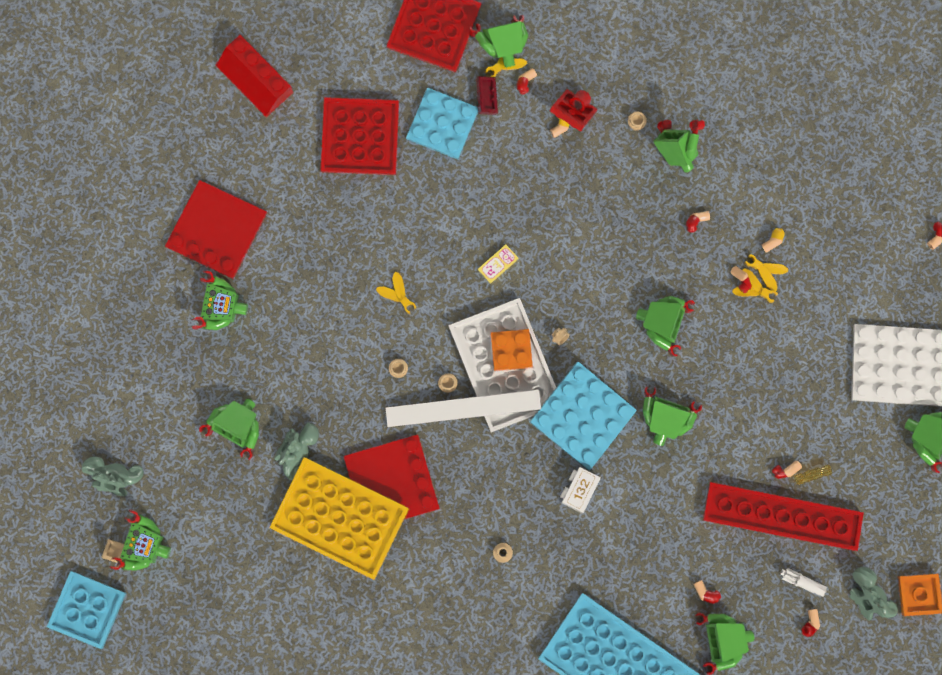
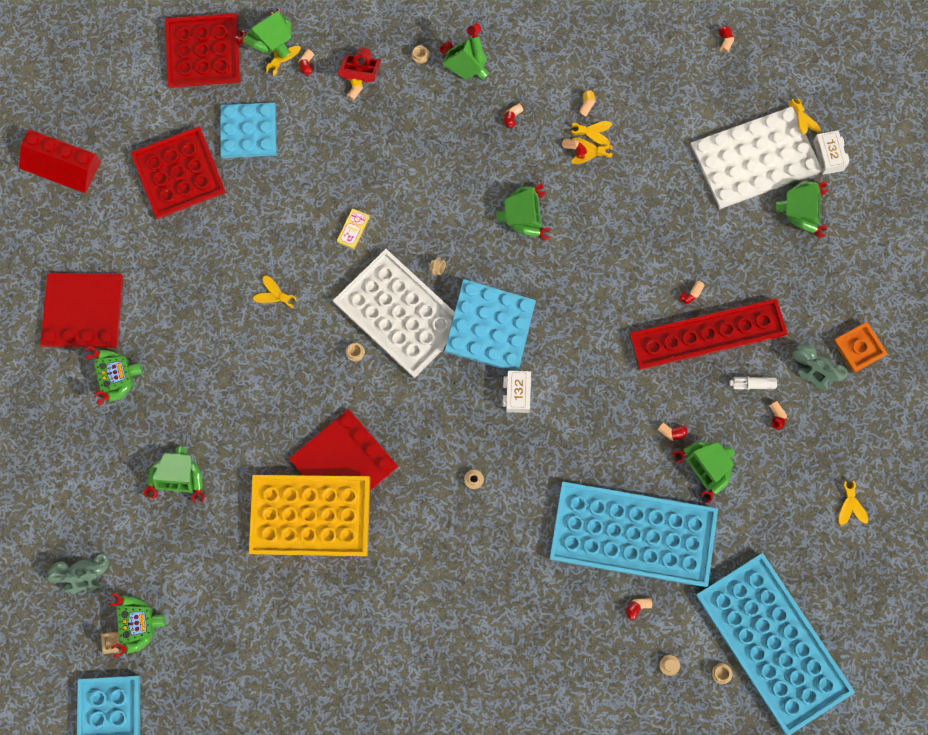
camera: 20 degrees left, 5 degrees down
sand green animal [274,422,319,481] -> none
white tile [386,390,541,427] -> none
tan plate [389,359,408,378] -> none
dark red plate [476,76,498,115] -> none
orange plate [491,329,533,371] -> none
bright green torso [643,386,702,446] -> none
clear yellow axle [794,465,832,485] -> none

